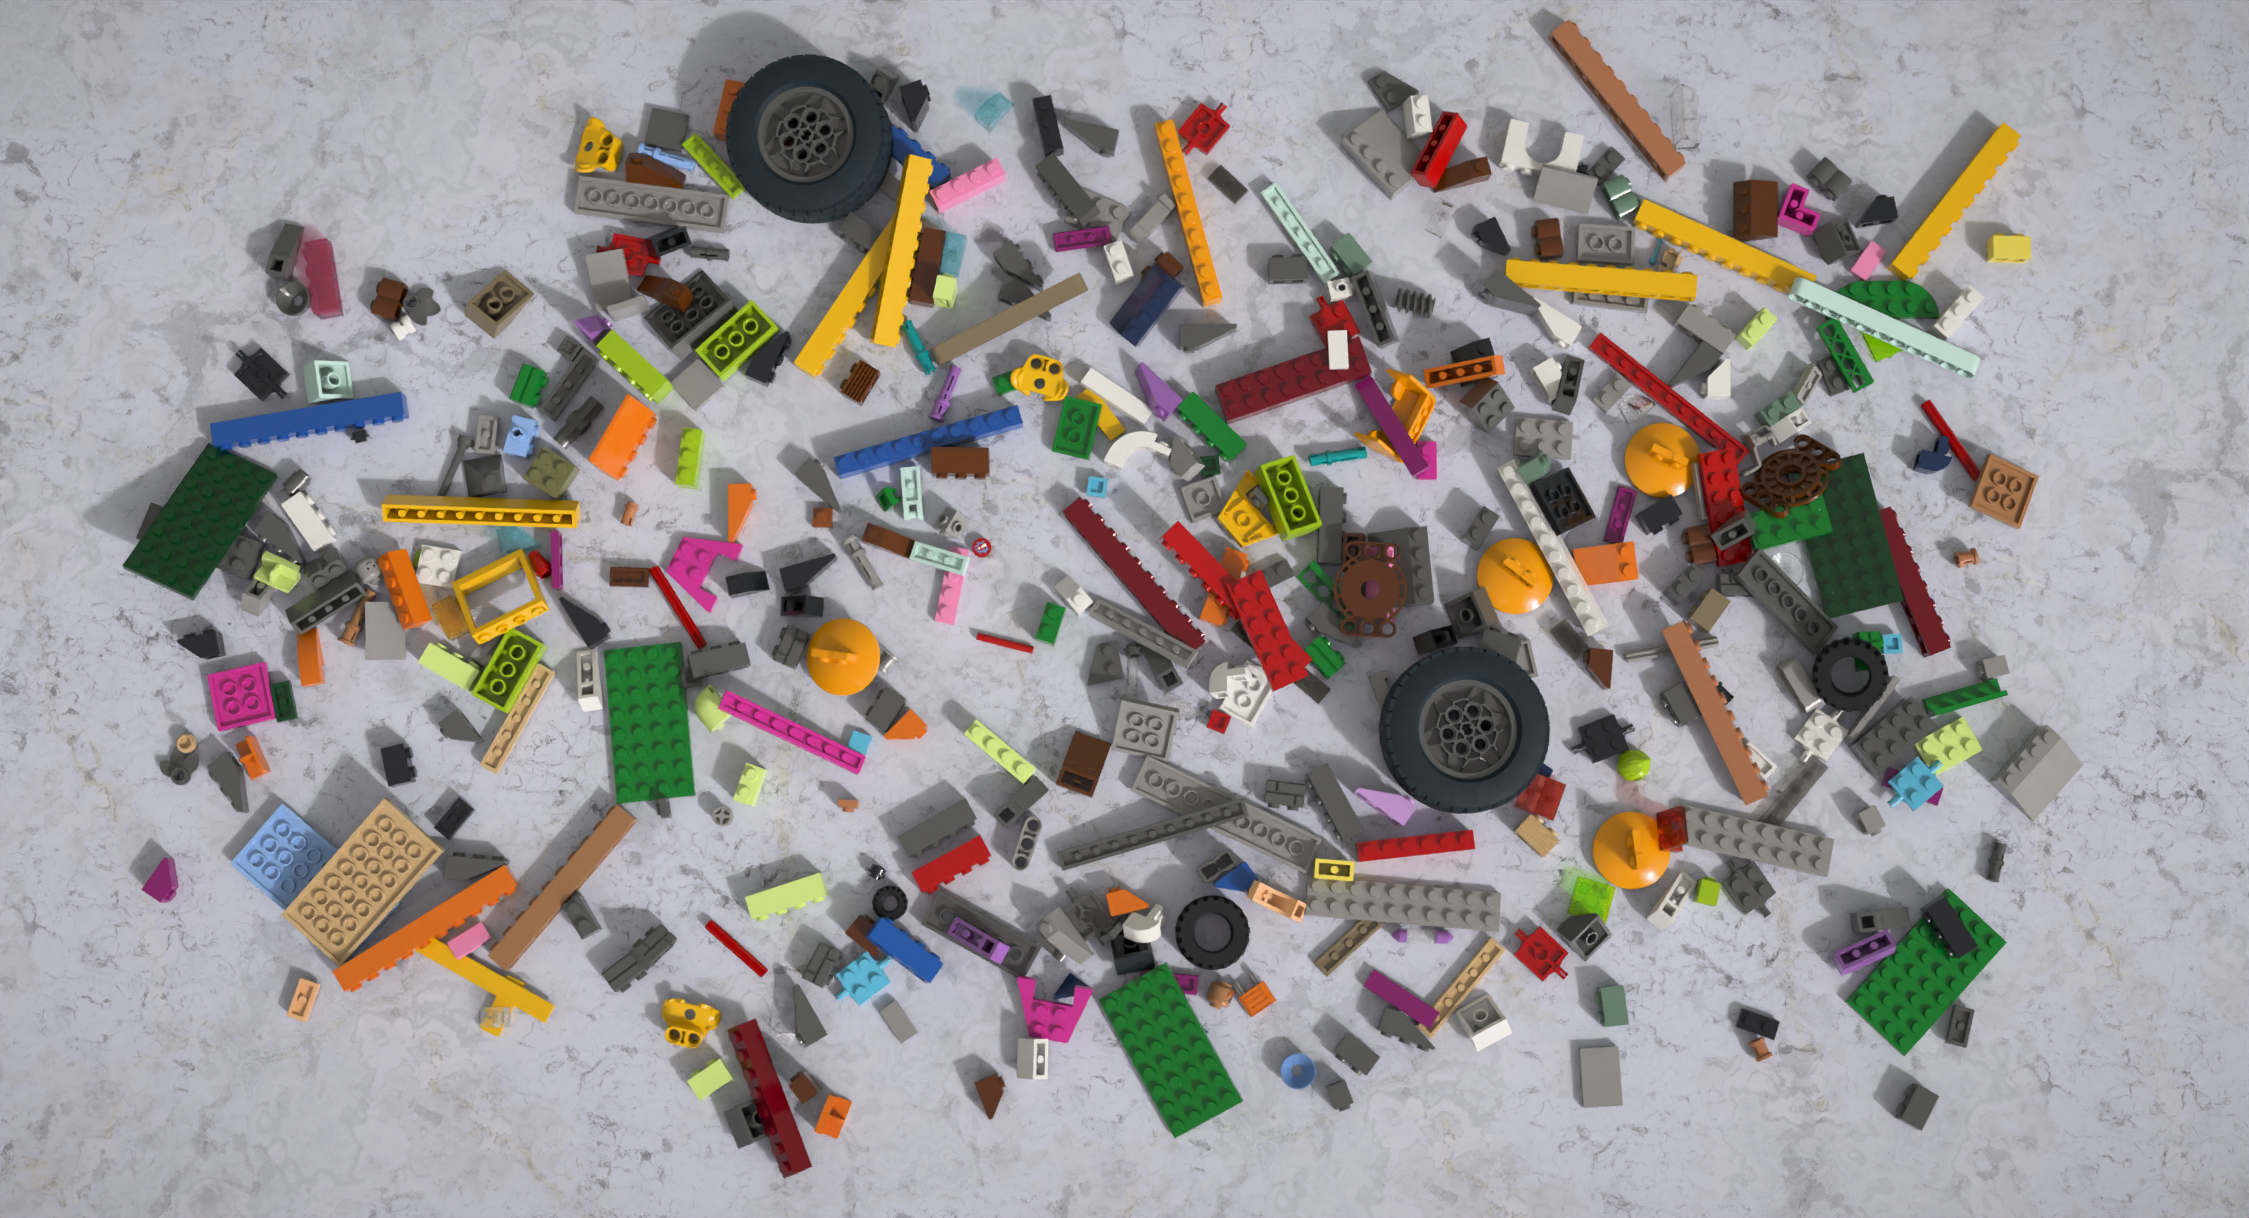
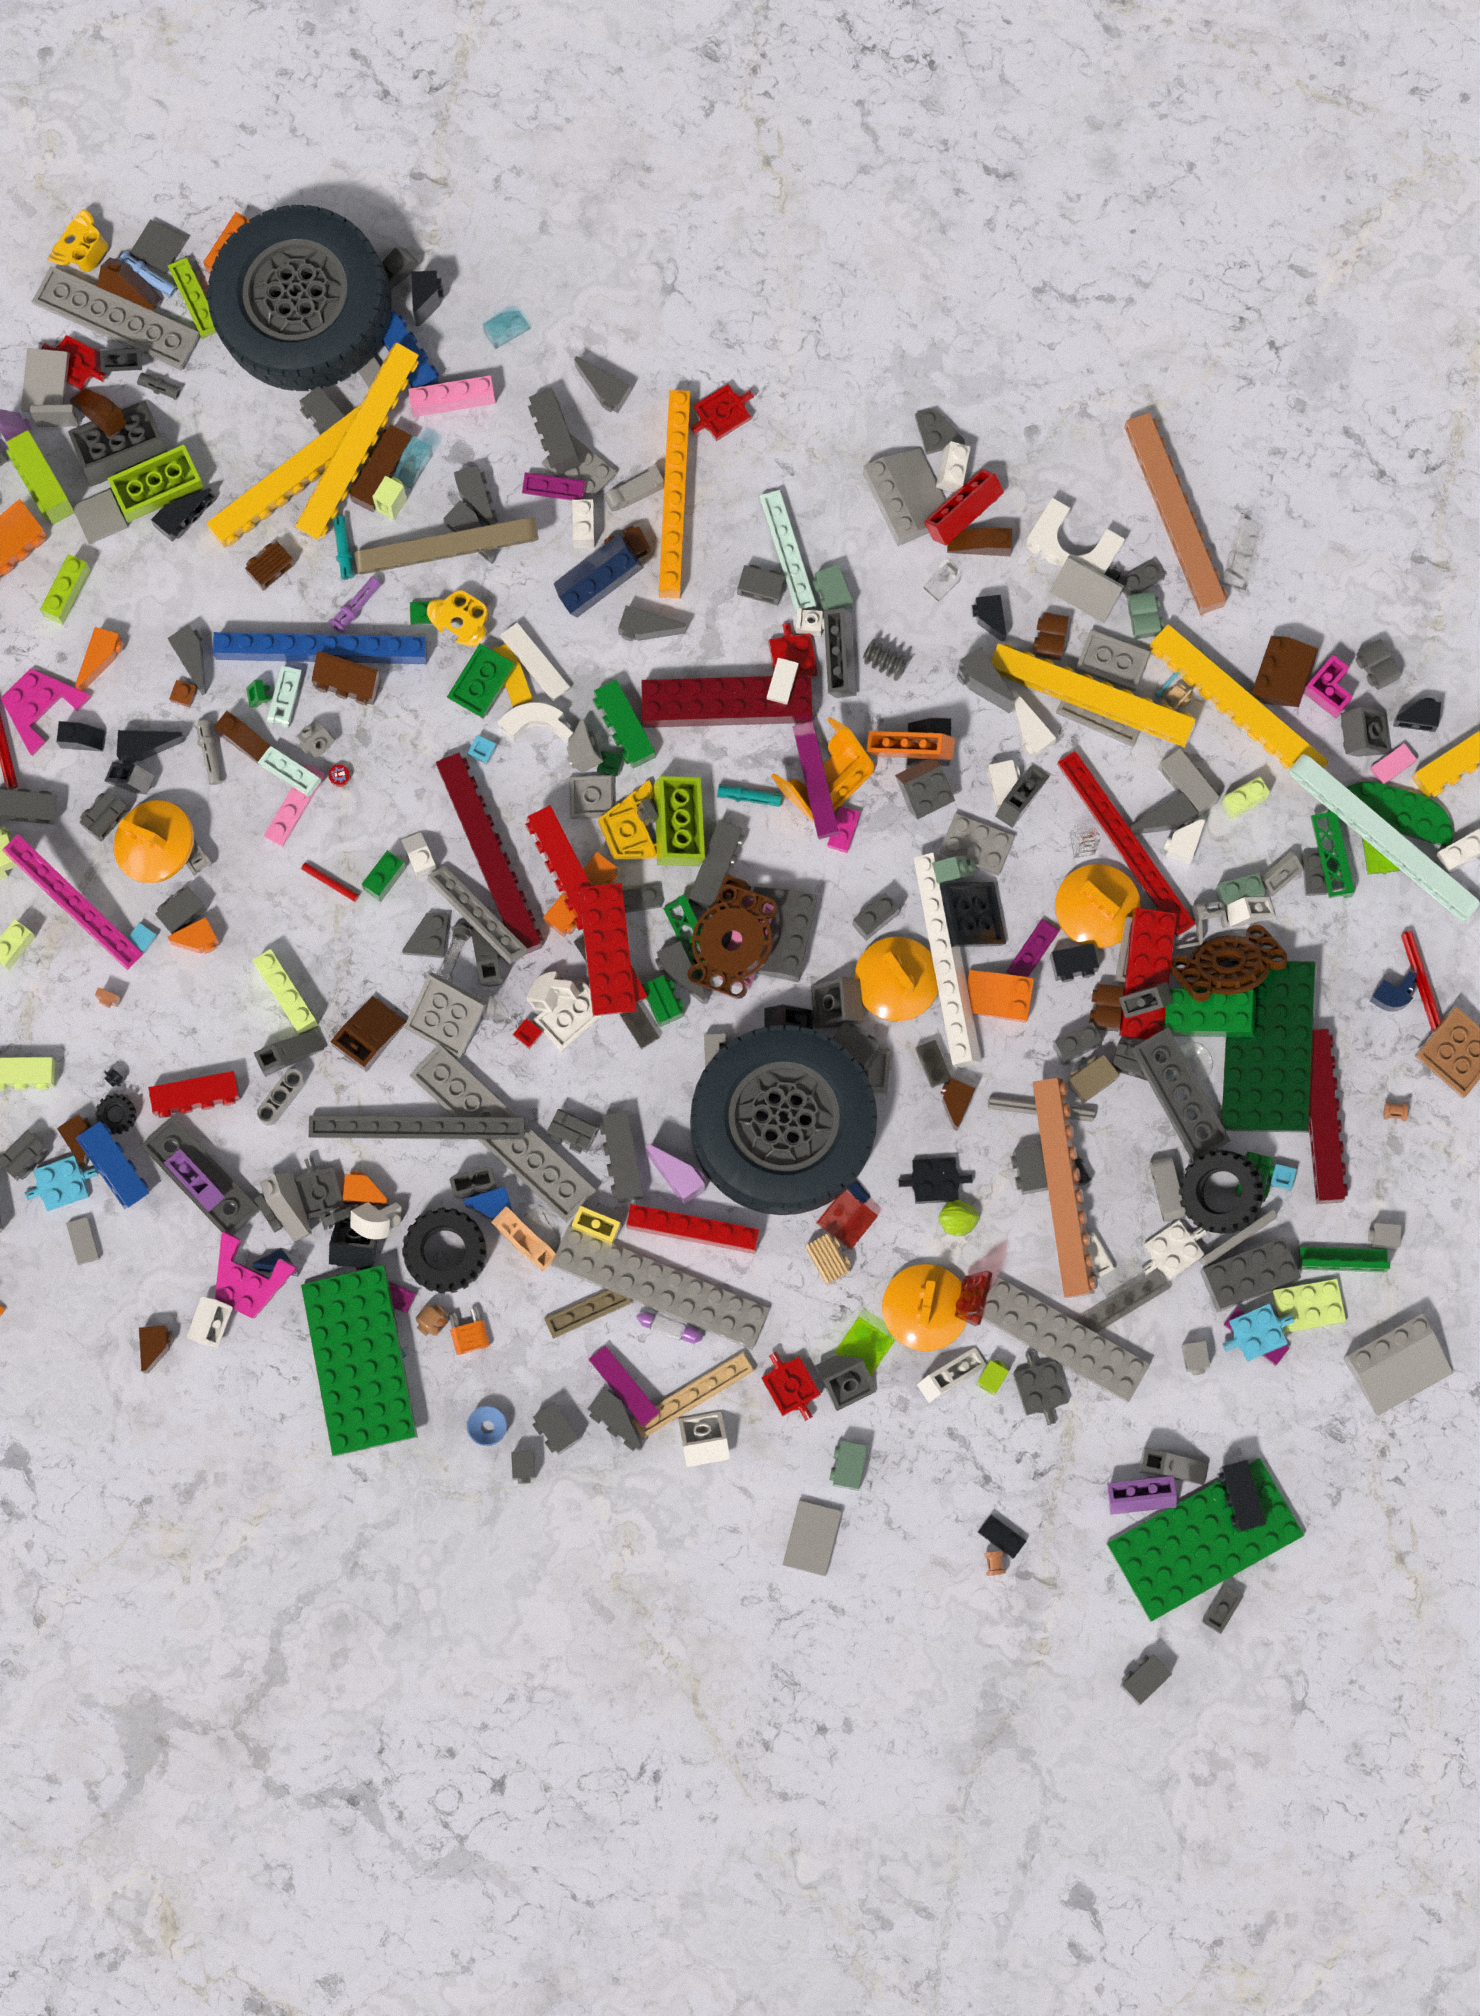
camera: 25 degrees right, 5 degrees down
dark grey brick [898,798,977,858] -> none
black brick [1033,95,1064,158] -> none
medium lavender slope [1135,362,1183,422] -> none
clear smoke plate [1208,165,1248,205] -> none
light grey plate [1592,373,1632,413] -> none
dark grey pin [1986,842,2007,883] -> none

